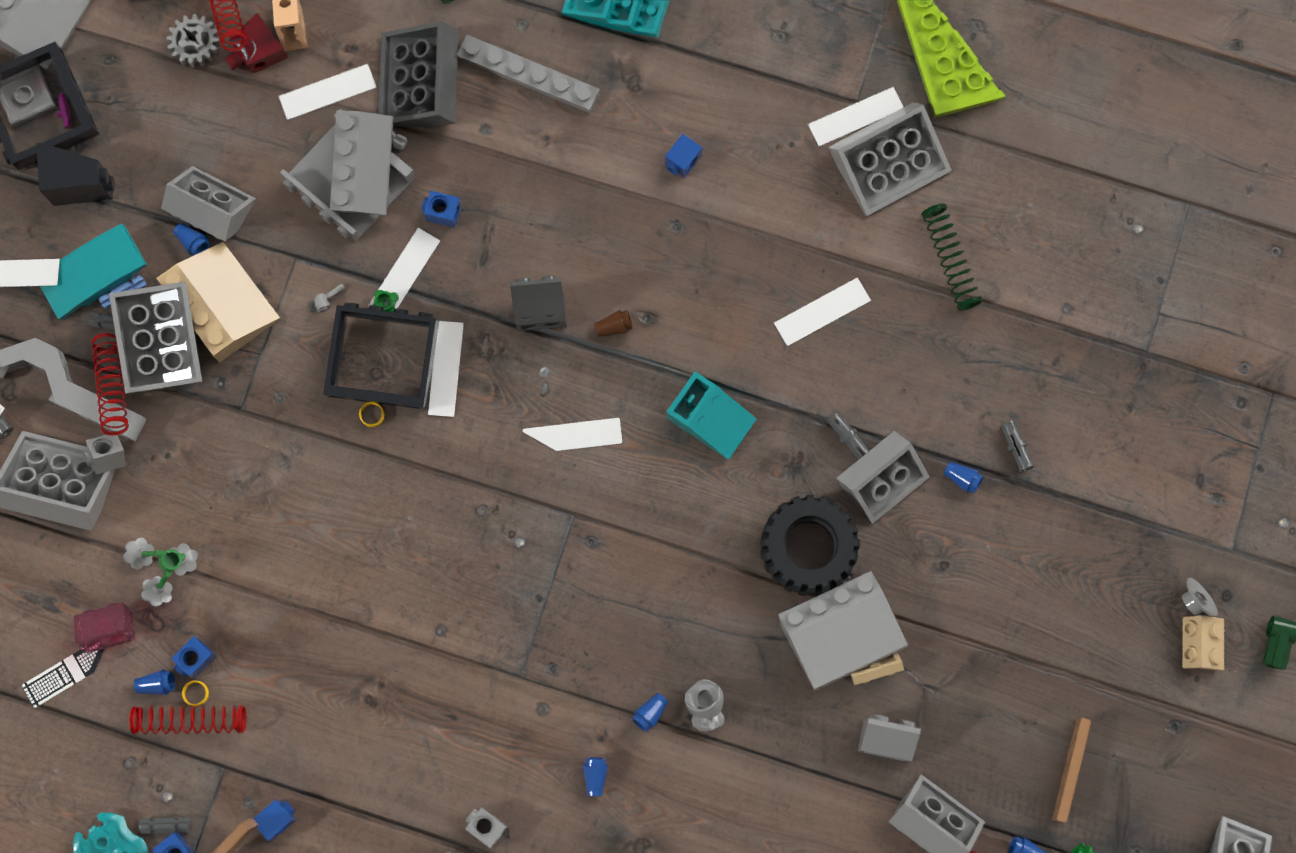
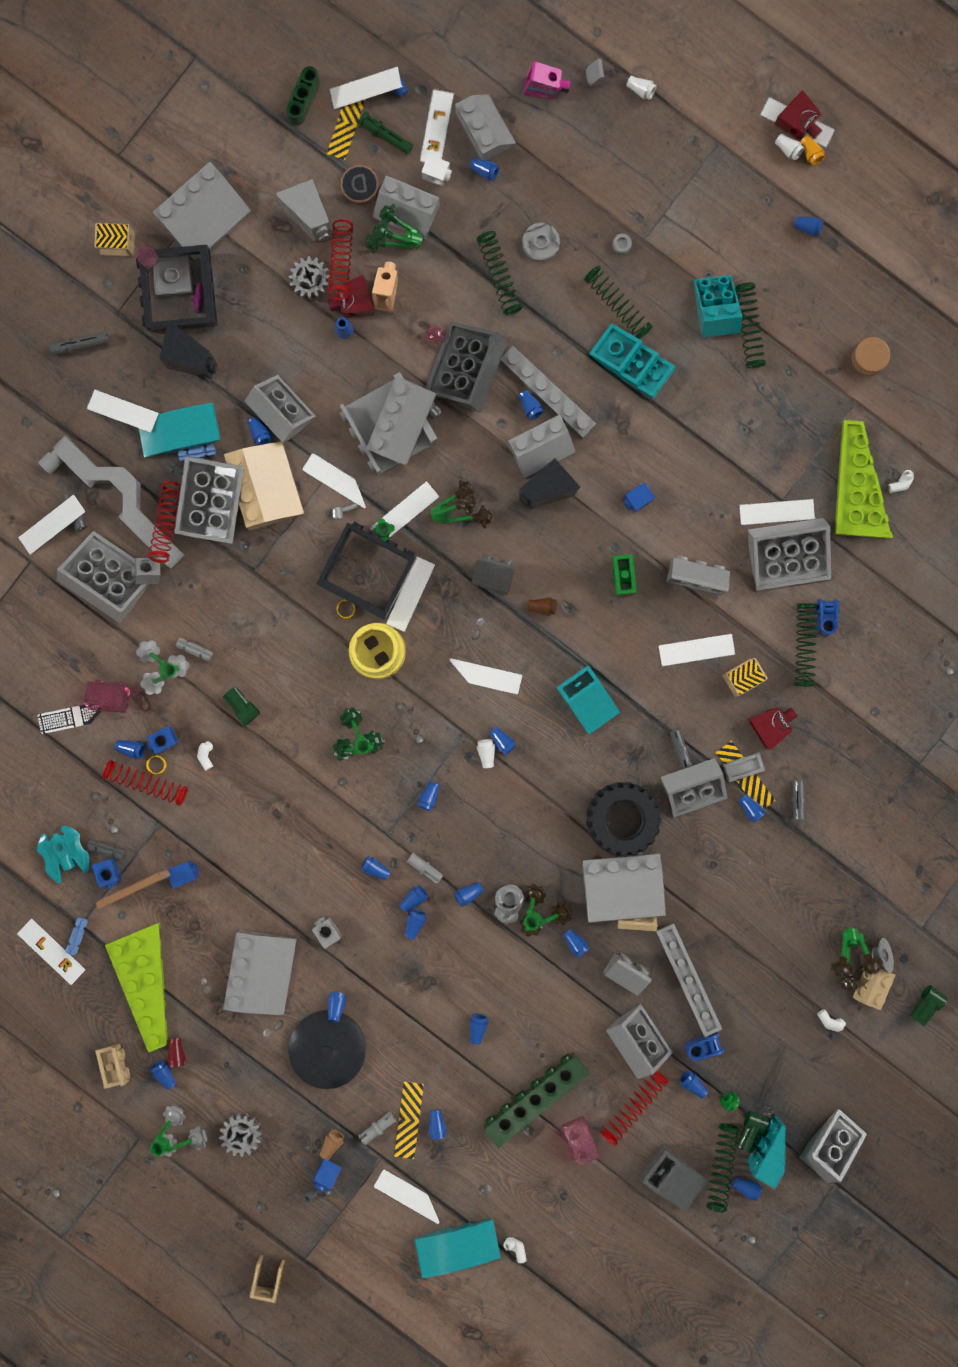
camera: 15 degrees right, 10 degrees up
white sticker [279,64,376,120] -> none
blue brick [422,191,462,228] -> none
medium nougat tile [1052,718,1091,823] -> none
none -> light grey axle [176,638,213,661]
none -> white arm [197,741,213,771]
none -> dark green piece [223,686,261,726]
none -> white sticker [303,454,366,508]
none -> dark green plant [333,707,385,761]
none -> blue cone [335,317,353,339]
none -> light yellow piece [349,623,406,680]
none -> blue cone [361,856,391,880]
none -> blue cone [399,885,428,912]
none -> light grey axle [406,852,443,884]
none -> blue cone [417,781,440,811]
none -> clear pink tile [426,325,446,342]
none -> dark brown plant [431,480,492,529]
none -> white cone [476,739,495,768]
none -> blue cone [489,727,516,755]
none -> light grey slope [508,415,576,478]
none -> blue cone [519,390,544,420]
none -> black slope [519,458,580,509]
none -> dark brown plant [520,884,572,937]
none -> blue cone [562,929,590,958]
none -> green brick [611,554,637,597]
none -> light grey plate [656,922,722,1037]
none -> light grey slope [666,556,730,595]
none -> blue piece [685,1032,724,1061]
none -> sticker [715,741,776,810]
none -> piece [722,658,768,697]
none -> light grey tile [722,752,765,782]
none -> dark red torso [747,707,797,750]
none -> blue piece [816,599,839,636]
none -> white arm [817,1009,846,1032]
none -> dark brown plant [831,928,883,990]
none -> white arm [888,470,914,493]

